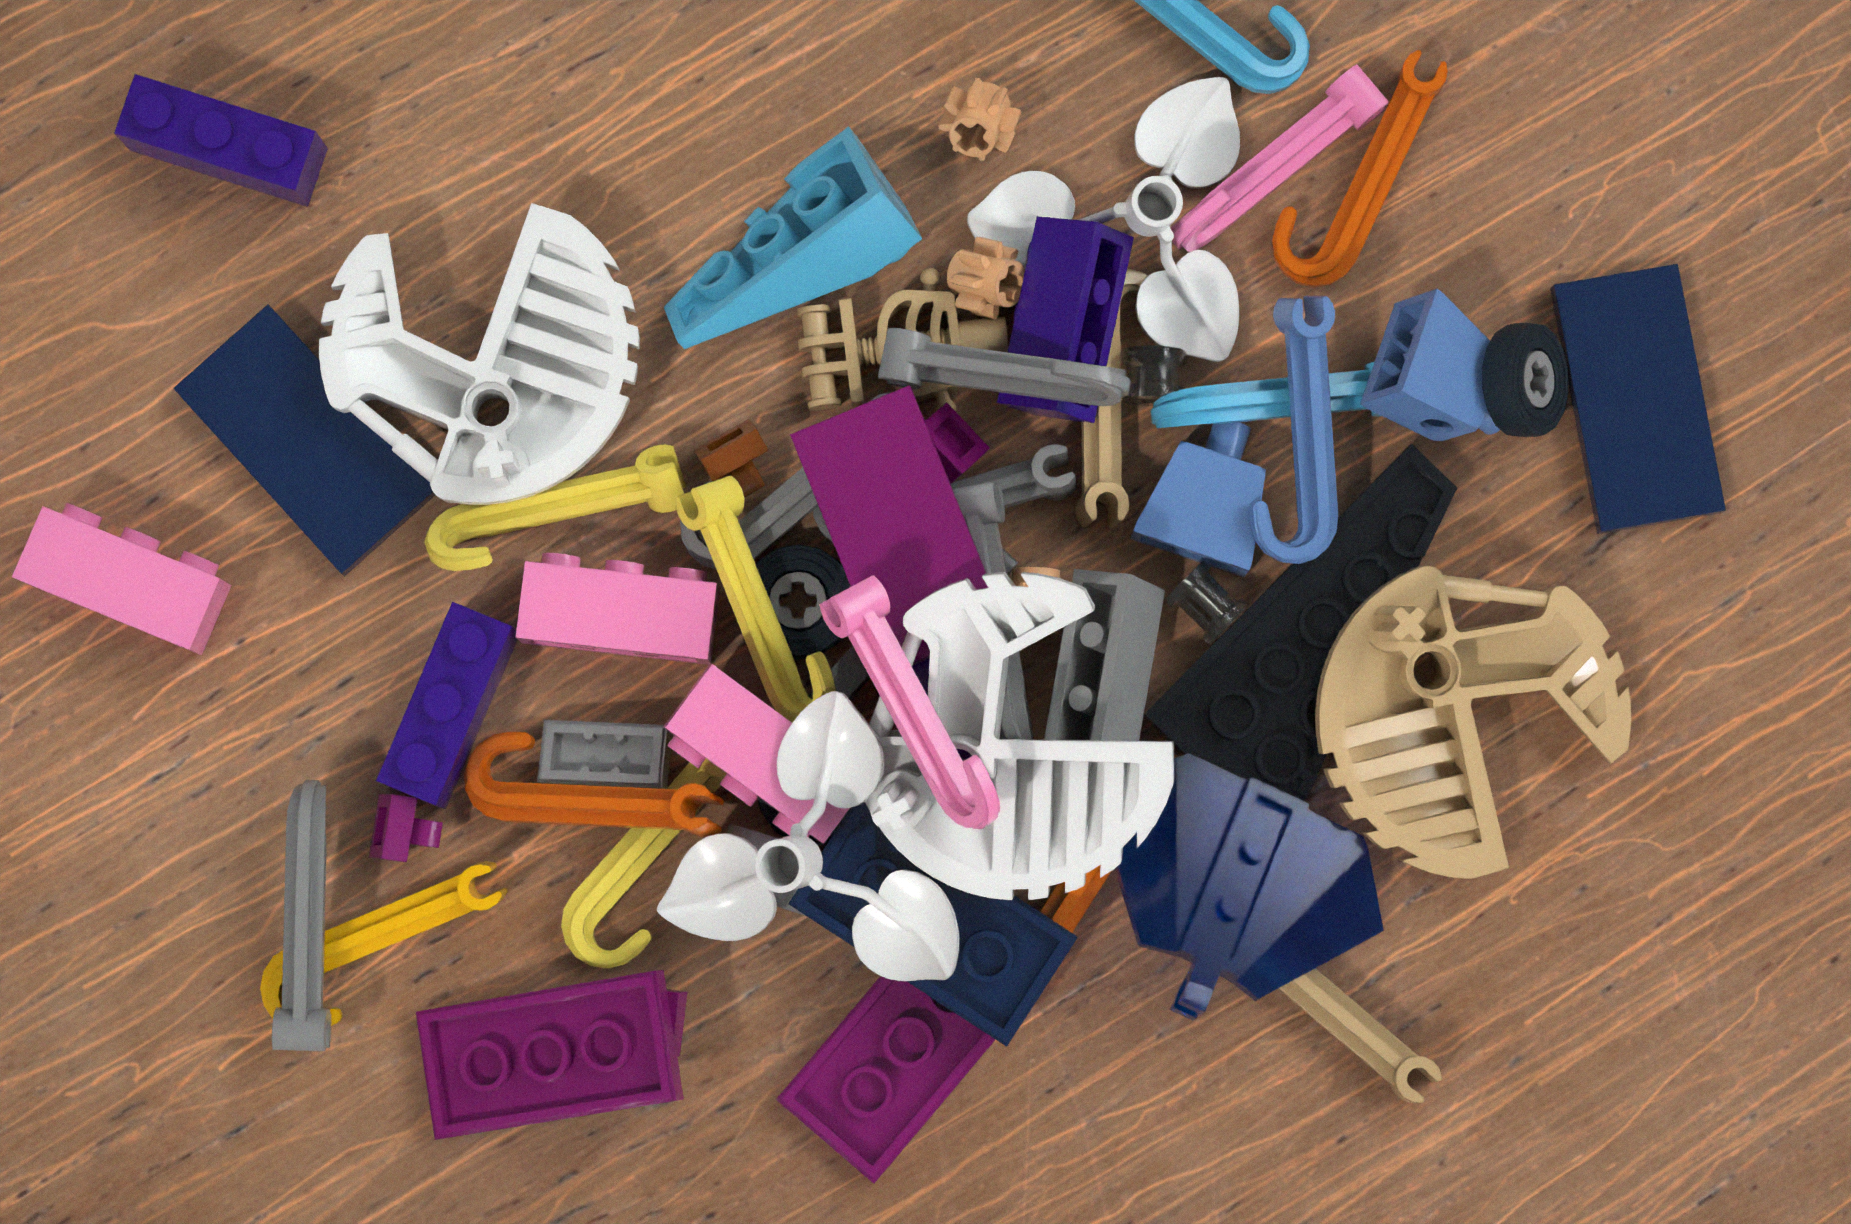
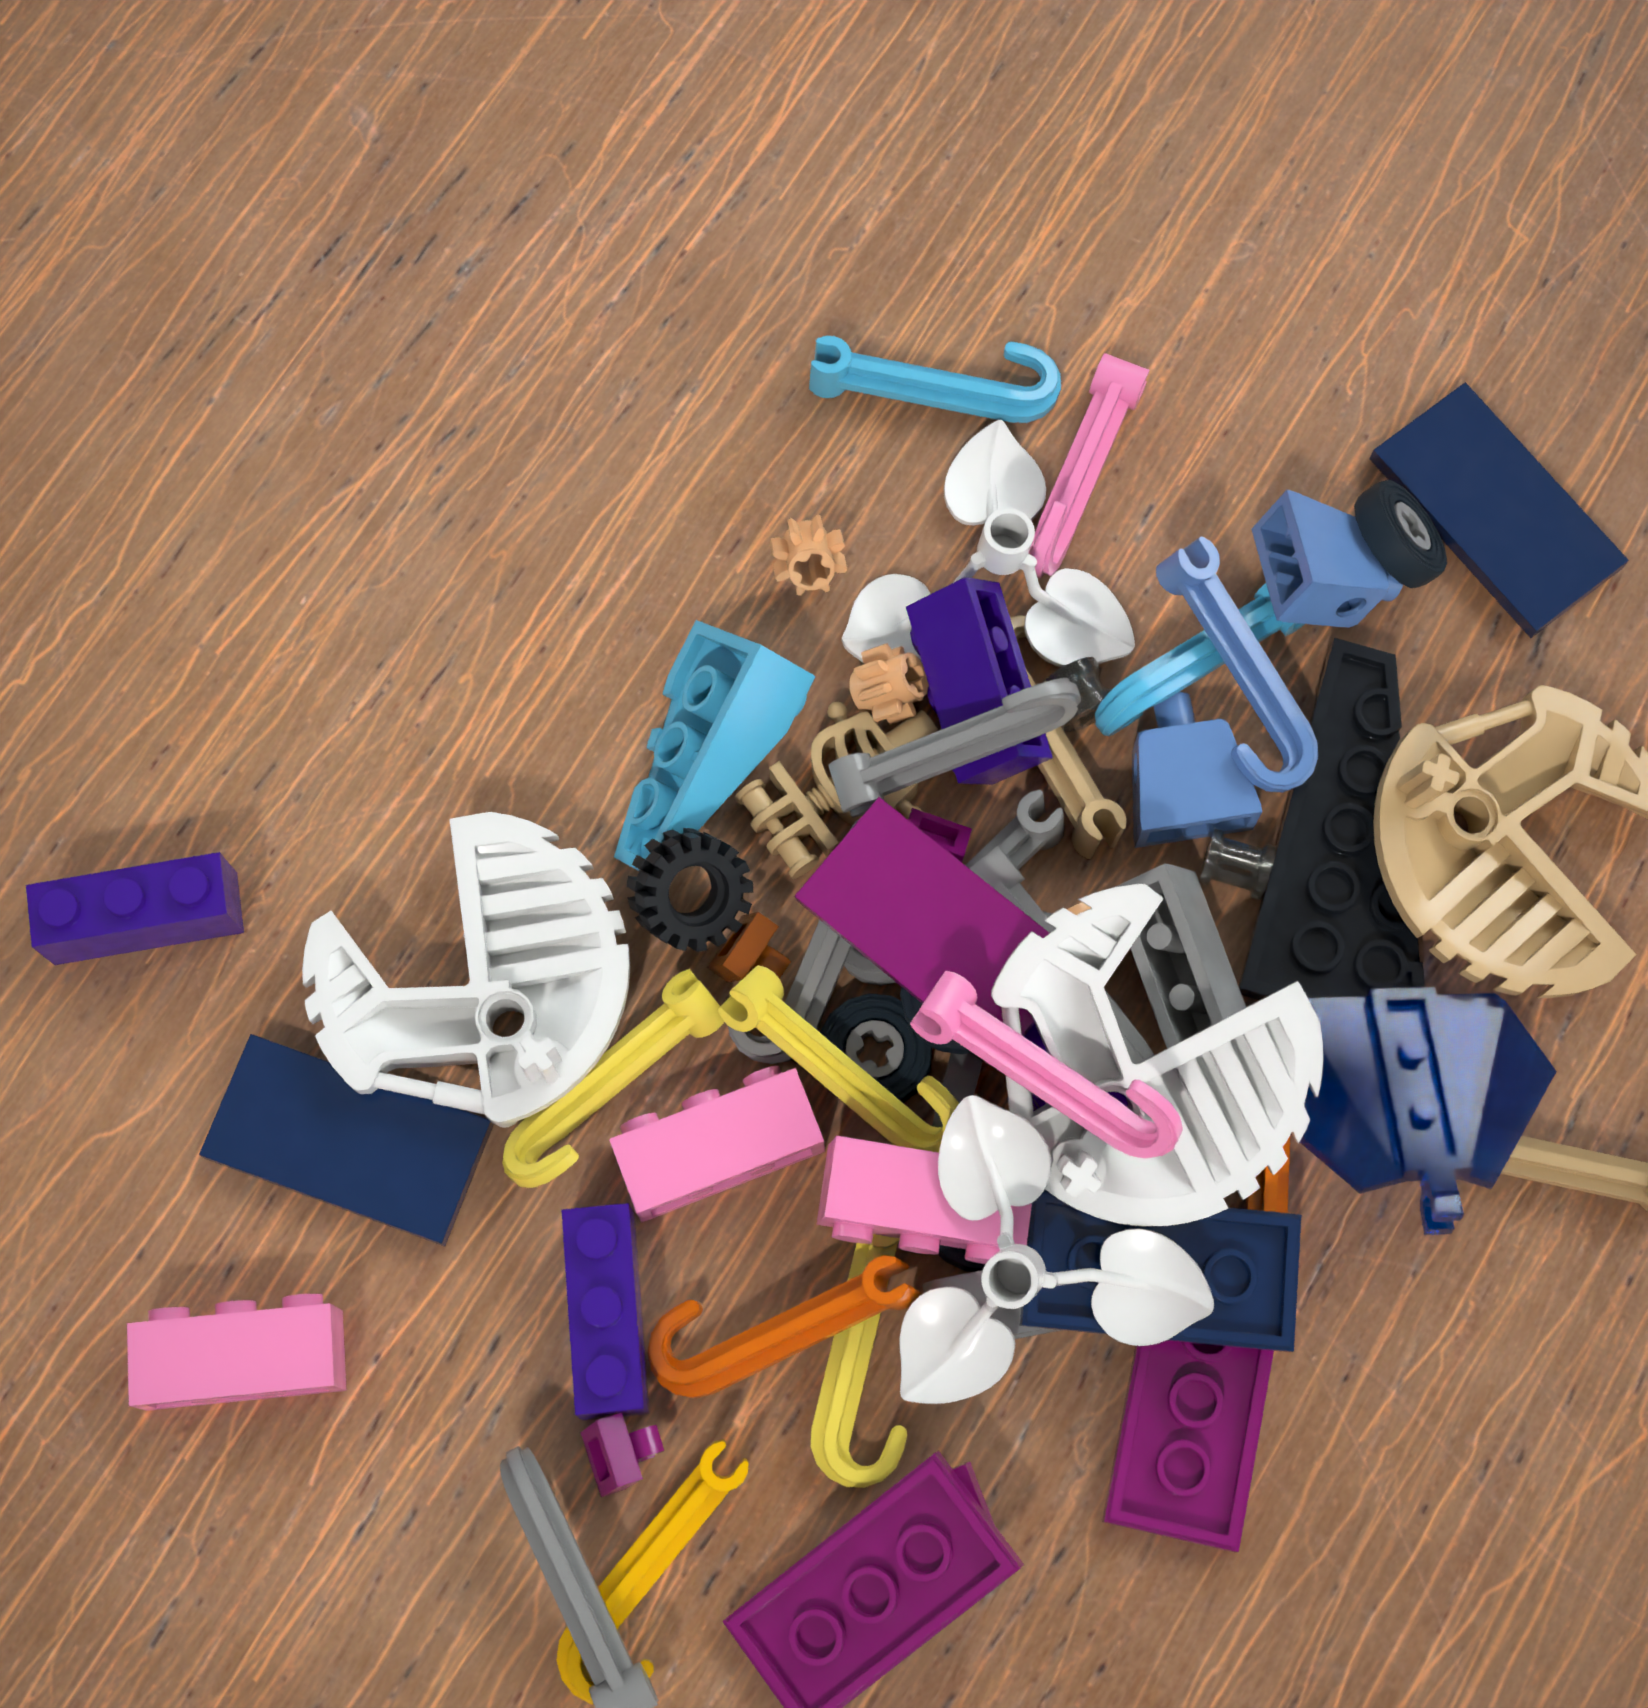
camera: 25 degrees left, 10 degrees down
light grey plate [537,720,673,789] -> none
orange piece [1271,50,1448,288] -> none
none -> black tyre [626,828,754,952]

